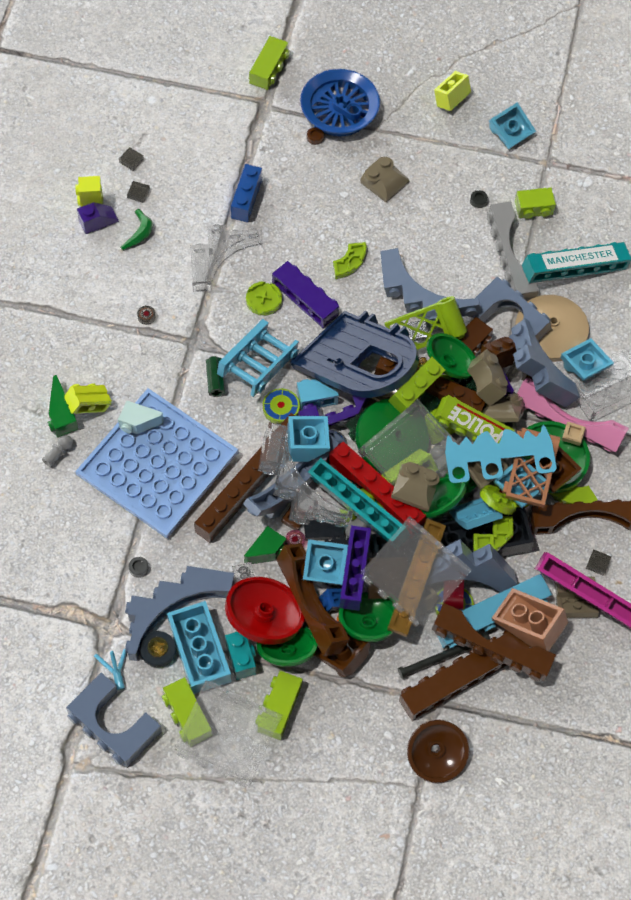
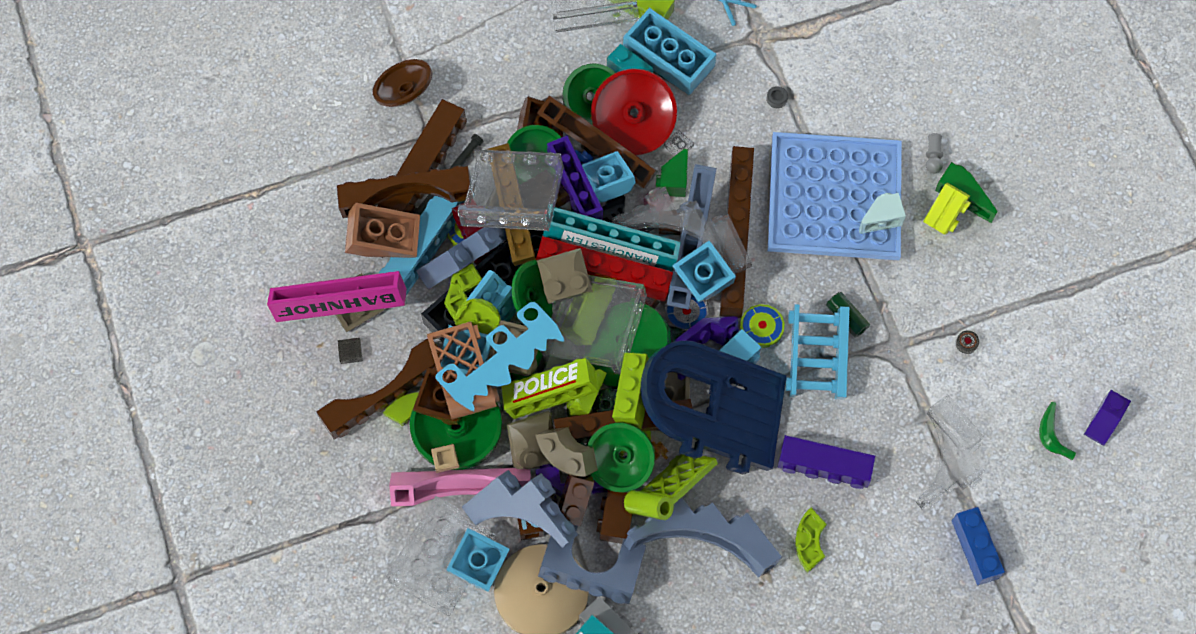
camera: 150 degrees right, 5 degrees up
neon yellow brick [75,176,103,207] -> none
clear smoke tile [119,147,144,171] -> none
sand blue arch [125,566,234,661] -> none
clear smoke tile [127,181,150,203] -> none
black wheel [140,631,177,668] -> none
lime tile [246,281,282,316] -> none
lime brick [255,671,303,741] -> none

